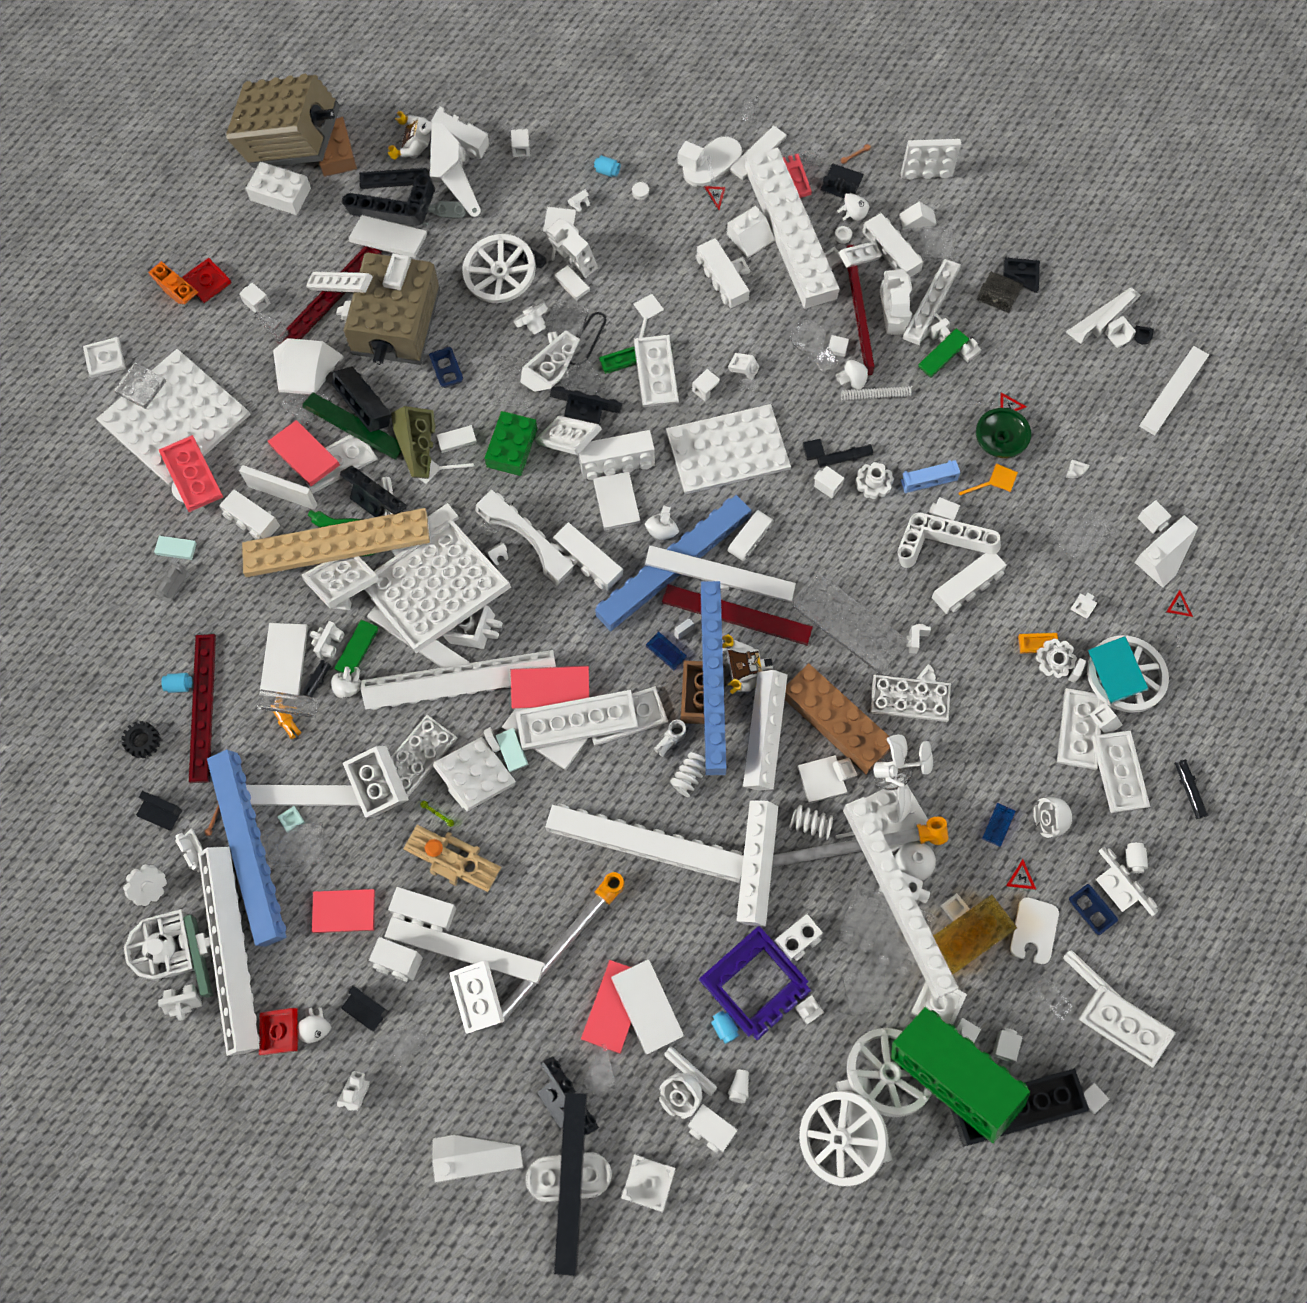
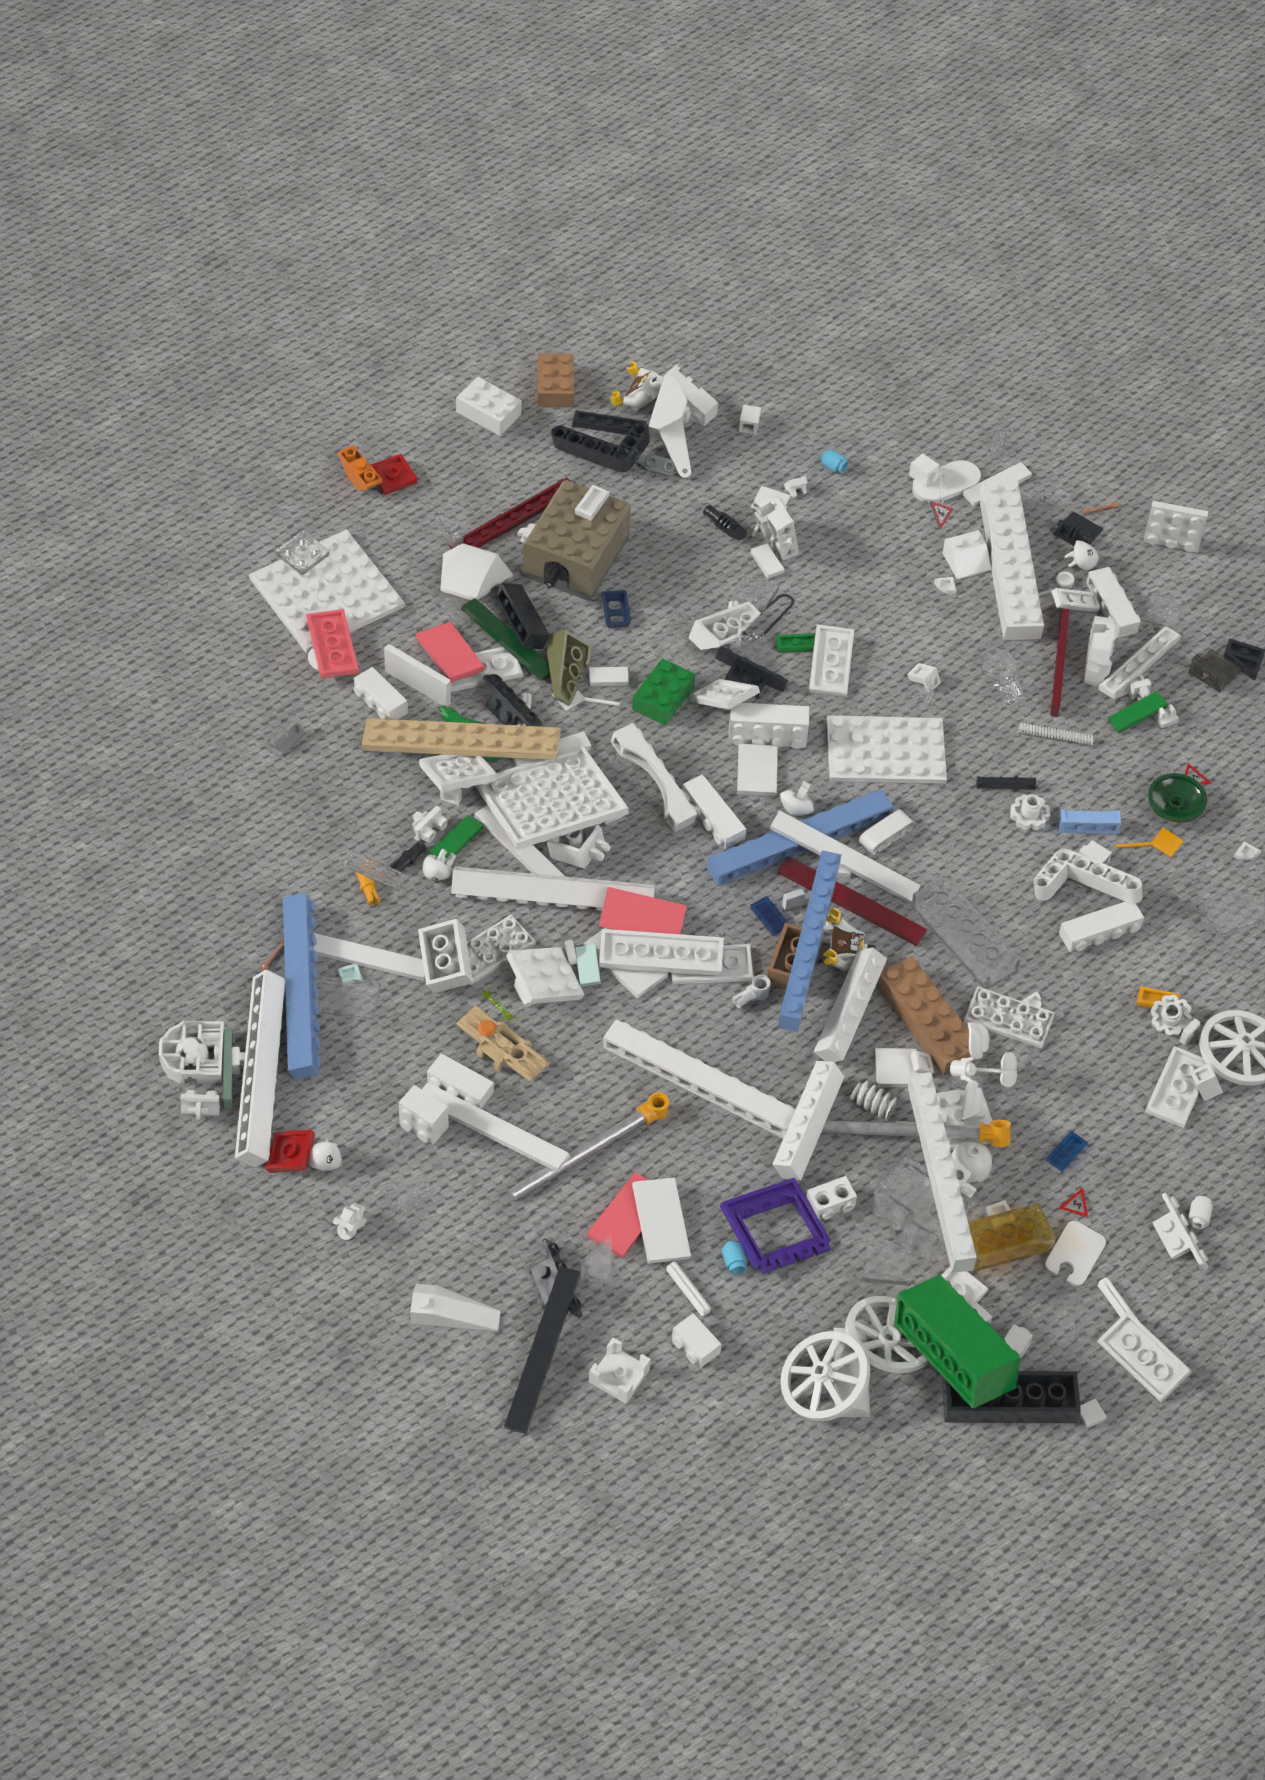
camera: 10 degrees right, 15 degrees down
white tile [83,337,126,378] -> none
black tyre [121,721,161,759] -> none
white plant [123,864,167,906] -> none
black panel [136,791,182,831] -> none
light aqua tile [154,536,197,560] -> none
medium azure brick [161,673,193,693] -> none
white hinge [175,828,204,873] -> none
dark red tile [189,634,216,783] -> none
dark tan piece [226,73,340,168] -> none
white brick [239,283,270,315] -> none
white tile [259,623,308,698] -> none
white tile [306,272,373,293] -> none
coral tile [312,889,375,933] -> none
black panel [341,986,389,1032] -> none
white tile [349,215,427,258] -> none
white plate [449,960,504,1034] -> none
white wheel [463,234,536,303] -> none
white tile [485,543,508,565] -> none
white plant [514,303,548,334] -> none
white tile [526,1152,612,1202] -> none
white tile [632,182,649,200] -> none
white piece [633,294,664,338] -> none
white cylinder [659,1073,703,1118] -> none
white piece [670,752,705,797] -> none
white panel [692,369,720,402] -> none
white brick [696,238,750,309] -> none
white cone [728,1069,749,1103] -> none
coral hinge [783,153,812,198] -> none
white tile [795,995,824,1025] -> none
black tile [802,439,825,461] -> none
white brick [814,466,844,498] -> none
white tile [827,335,849,357] -> none
white piece [835,360,868,390] -> none
white slope [900,201,937,229] -> none
white bracket [906,624,931,654] -> none
white cylinder [1033,797,1072,838] -> none
dark blue piece [1069,884,1118,935] -> none
white tile [1071,593,1097,619] -> none
teal tile [1088,636,1149,704] -> none
white tile [1092,731,1150,813] -> none

